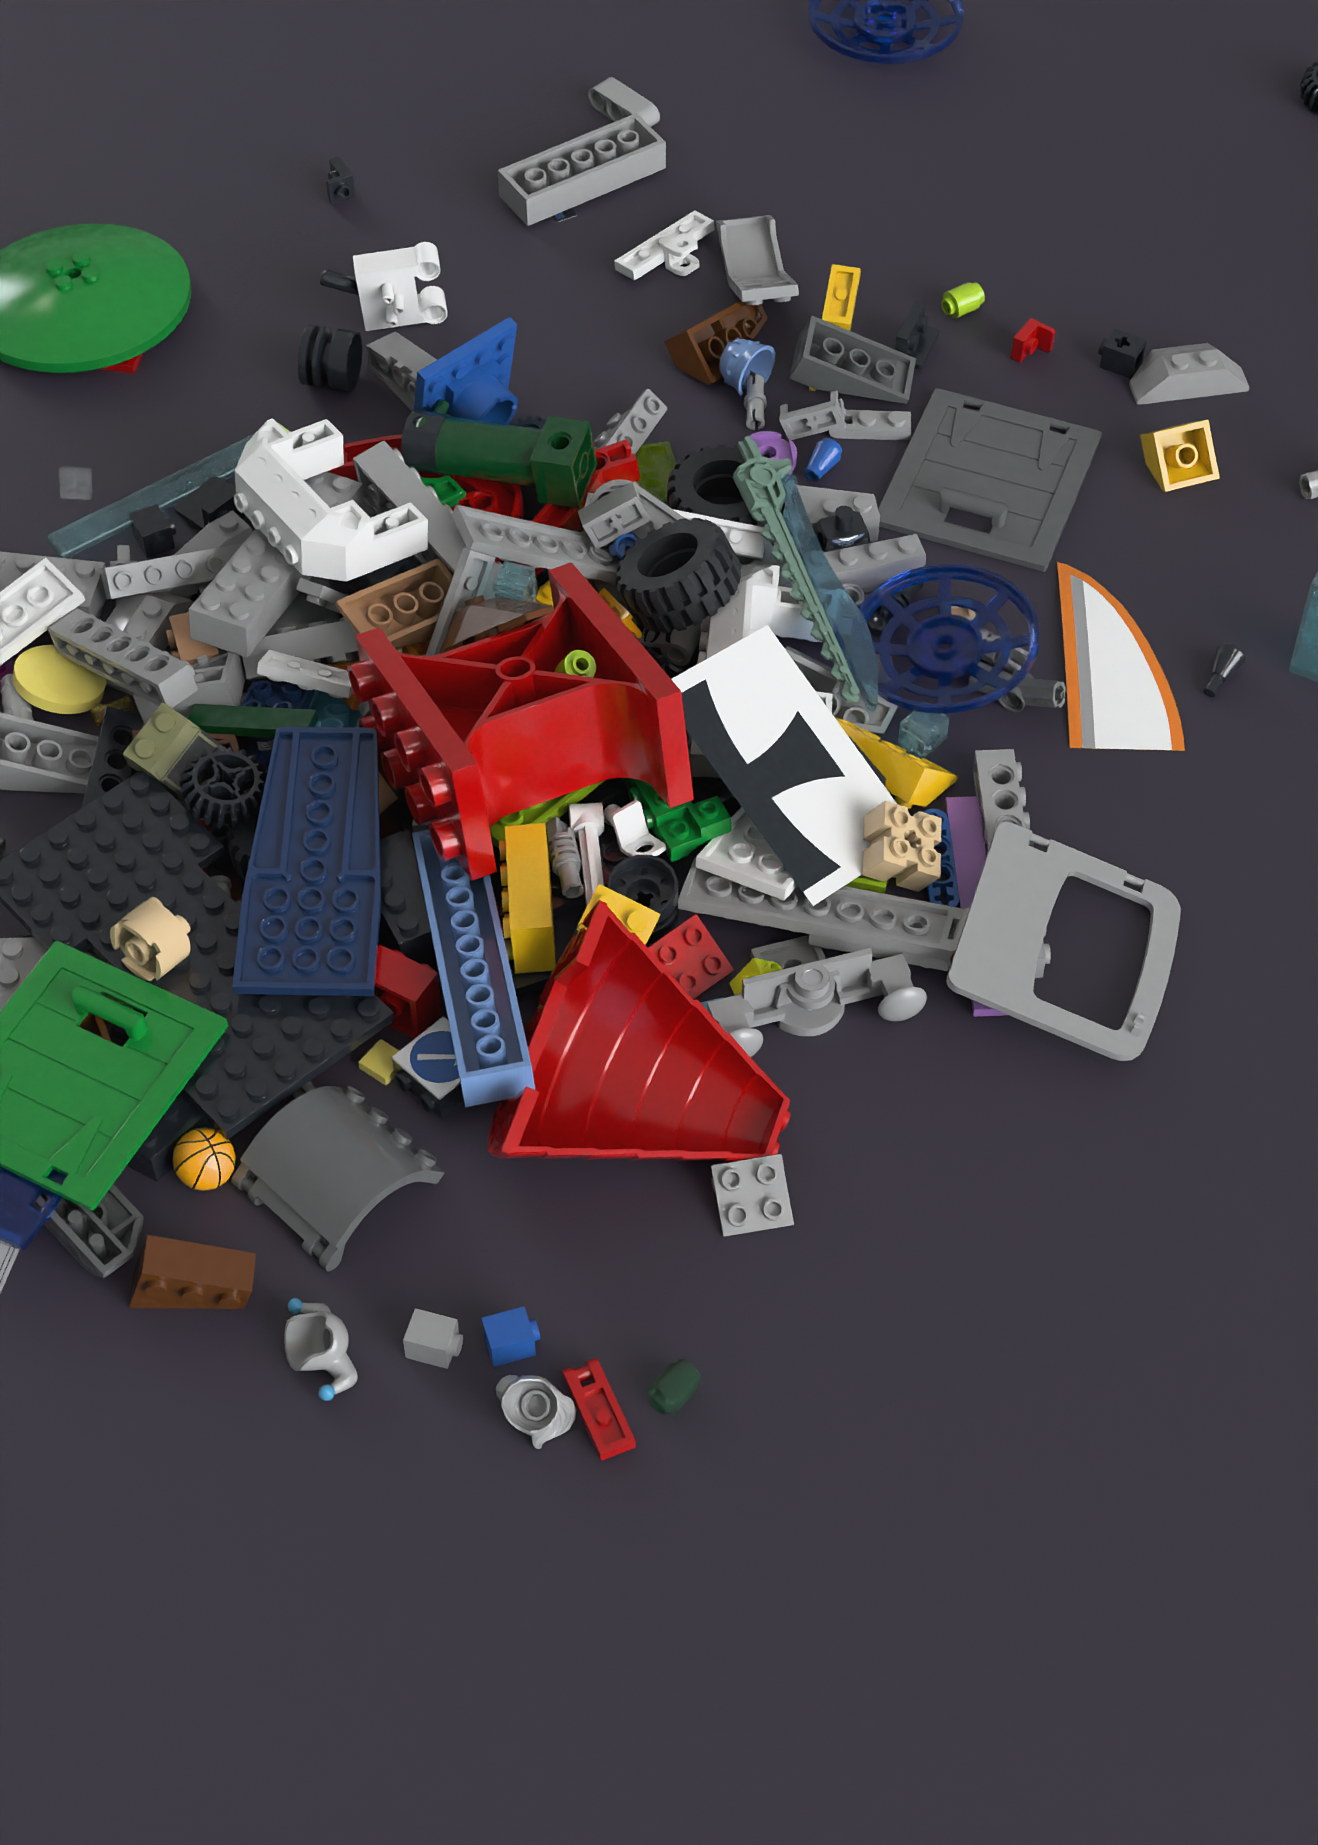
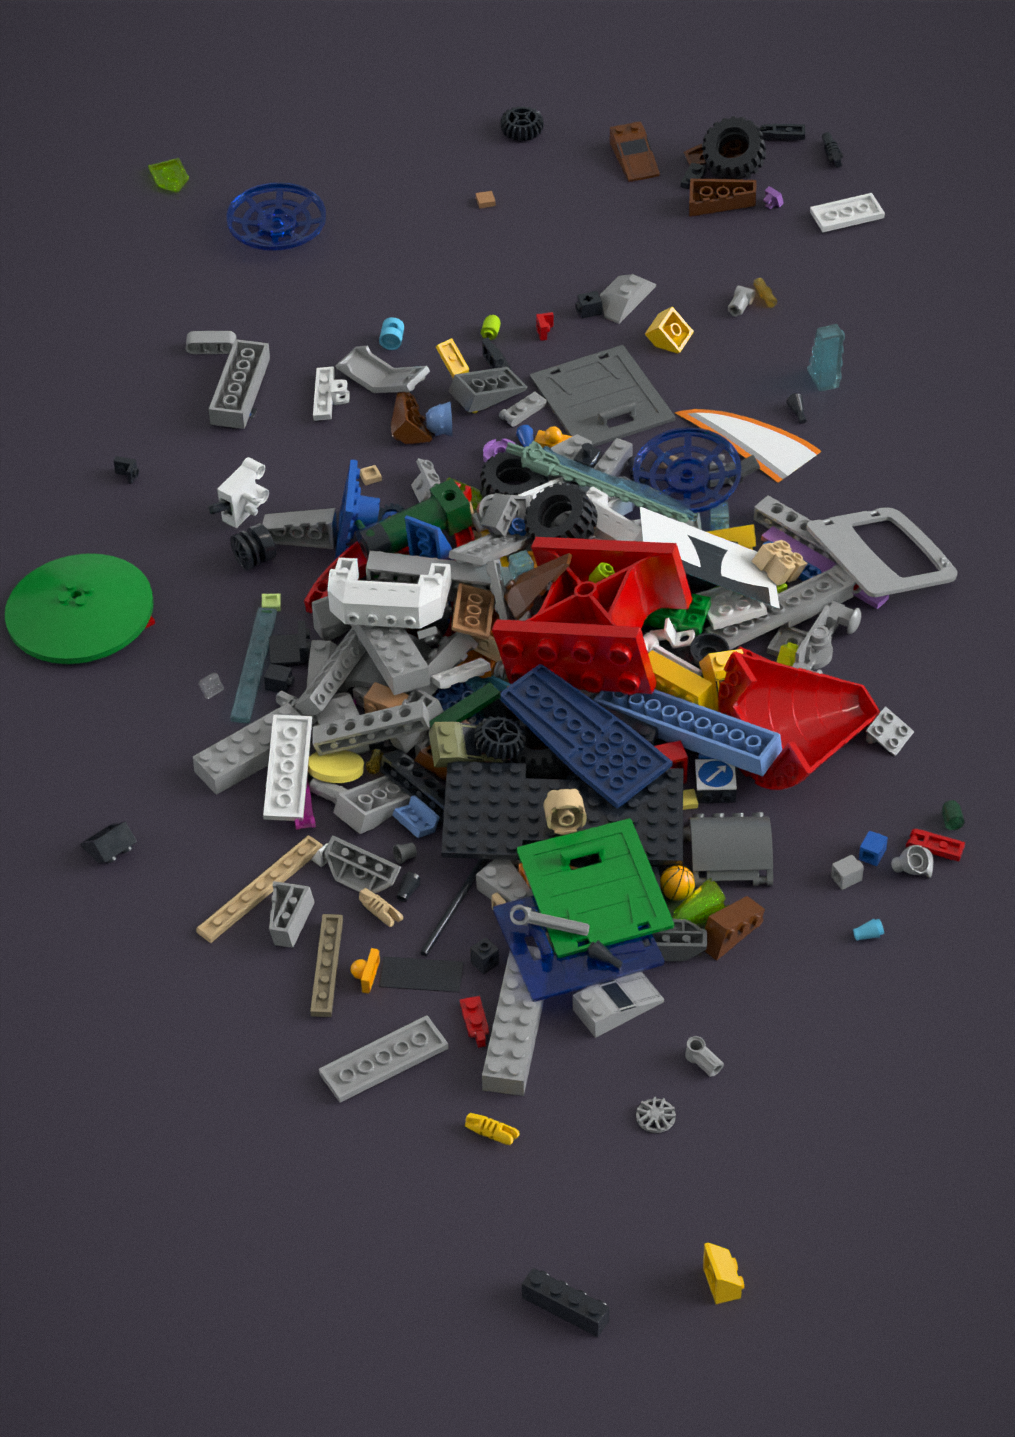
camera: 45 degrees left, 5 degrees down
light grey piece [284,1298,357,1401] -> none
light grey pin [744,374,767,430] -> none
light grey hinge [779,390,845,440] -> none
none -> tan tile [360,465,382,485]
none -> medium azure wheel [379,317,404,350]
none -> medium blue bracket [392,795,439,838]
none -> blue slope [405,515,454,560]
none -> medium nougat tile [476,191,496,209]
none -> light orange tile [534,426,572,449]
none -> clear neon green cone [672,878,729,924]
none -> medium azure cone [853,918,884,941]

